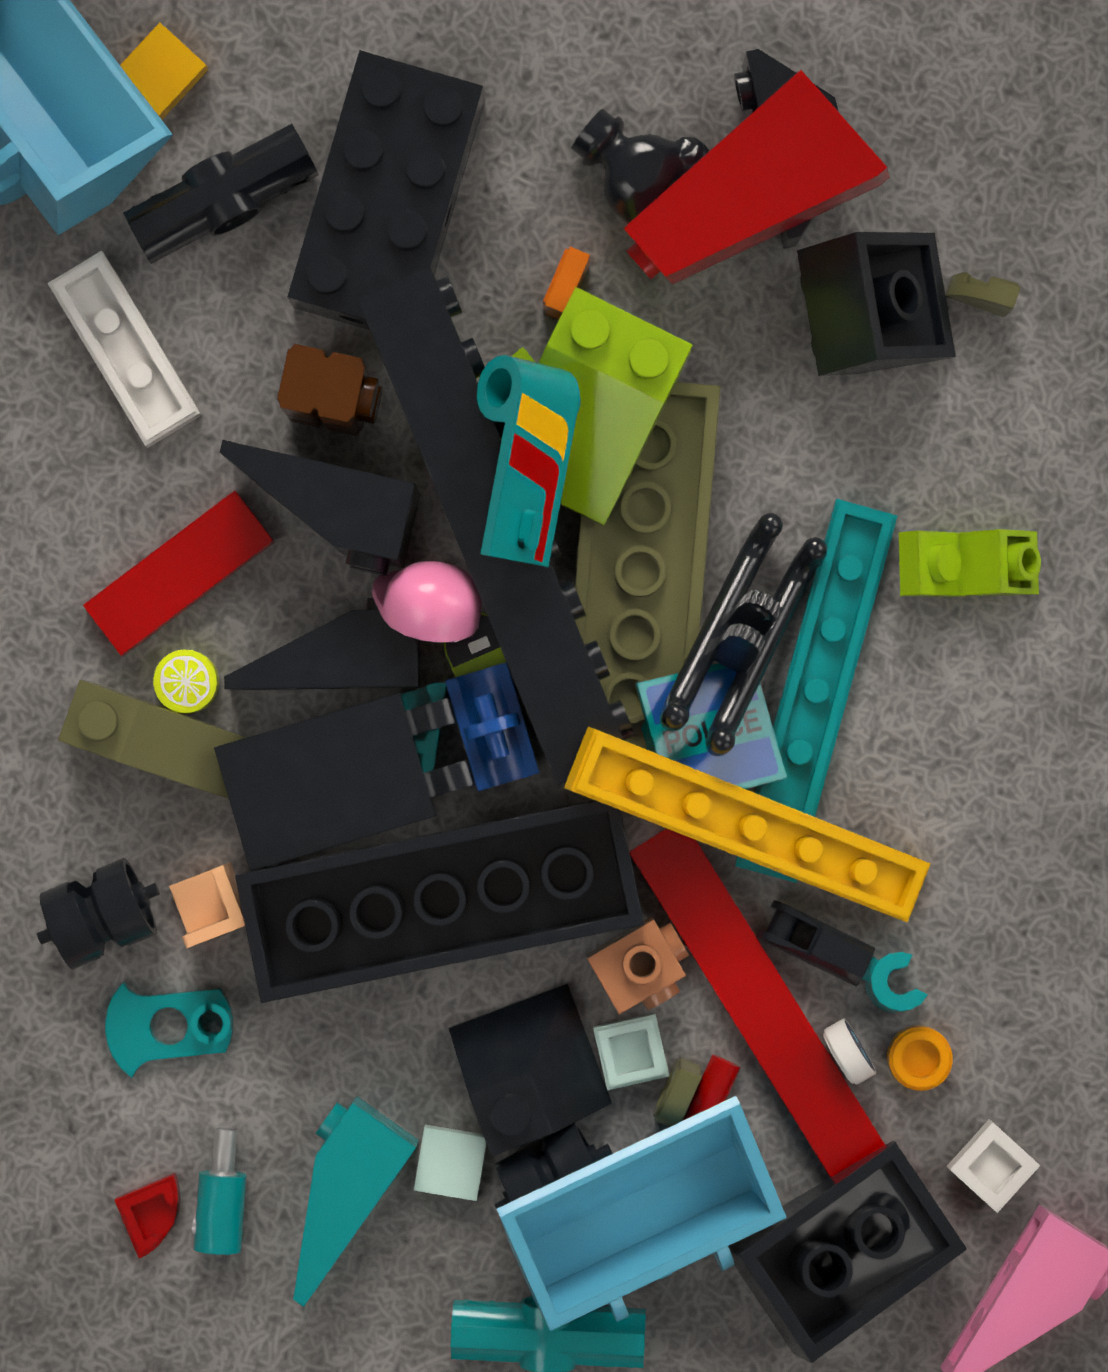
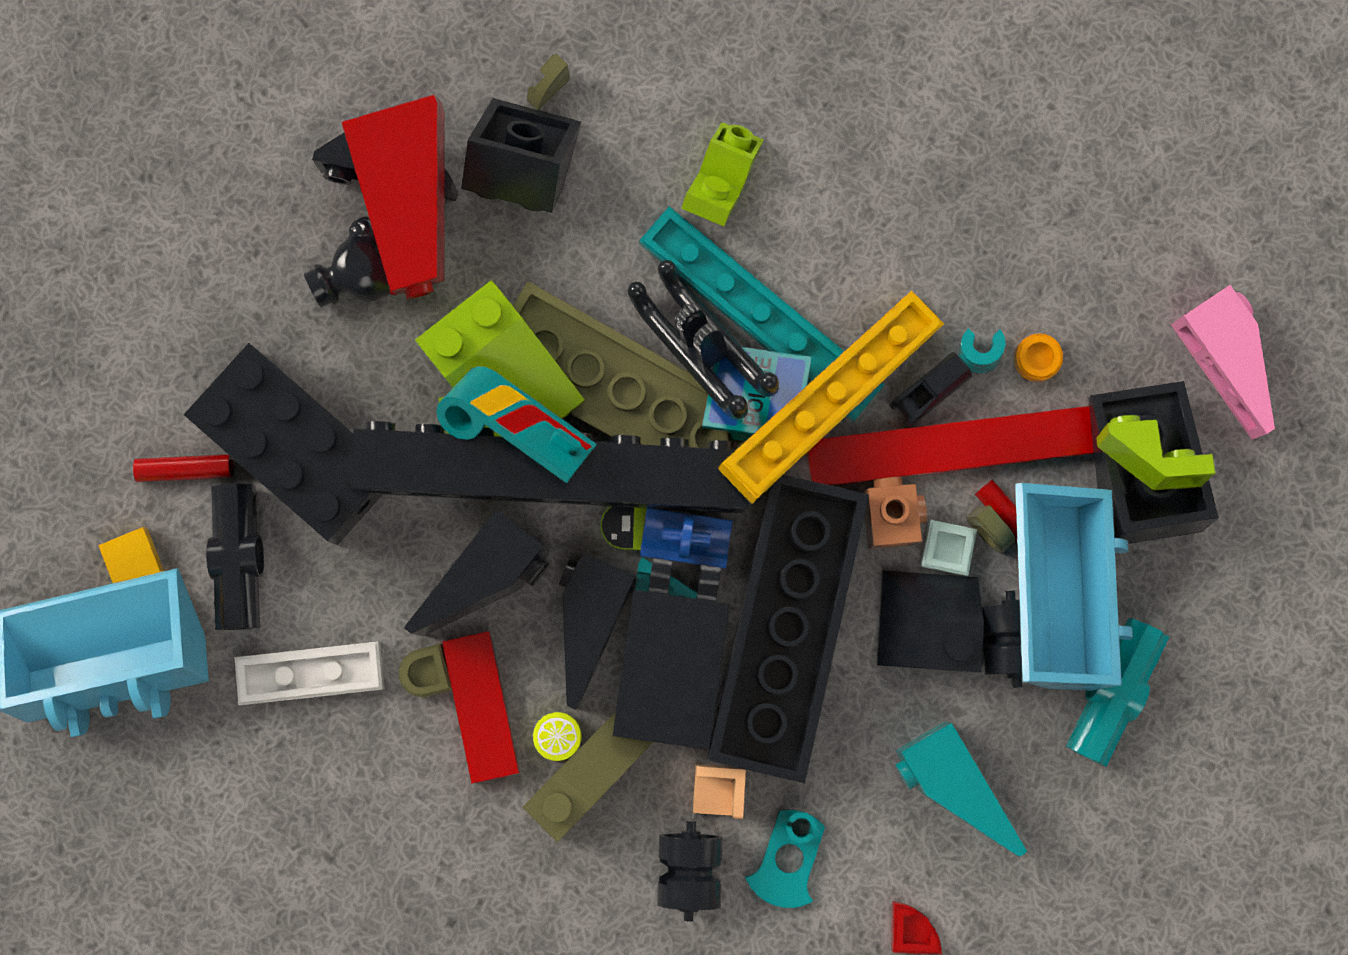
camera: 65 degrees left, 5 degrees down
teal piece [192,1127,247,1255] -> none
reddish brown brick [277,343,382,436] -> none
bright pink cap [372,561,482,643] -> none
light aqua tile [414,1125,486,1201] -> none
orange tile [543,246,590,320] -> none
white tile [823,1018,876,1085] -> none
white plate [947,1119,1040,1213] -> none
none -> red piece [133,454,234,482]
none -> olive tile [399,643,452,697]
none -> lime slope [1097,415,1215,490]

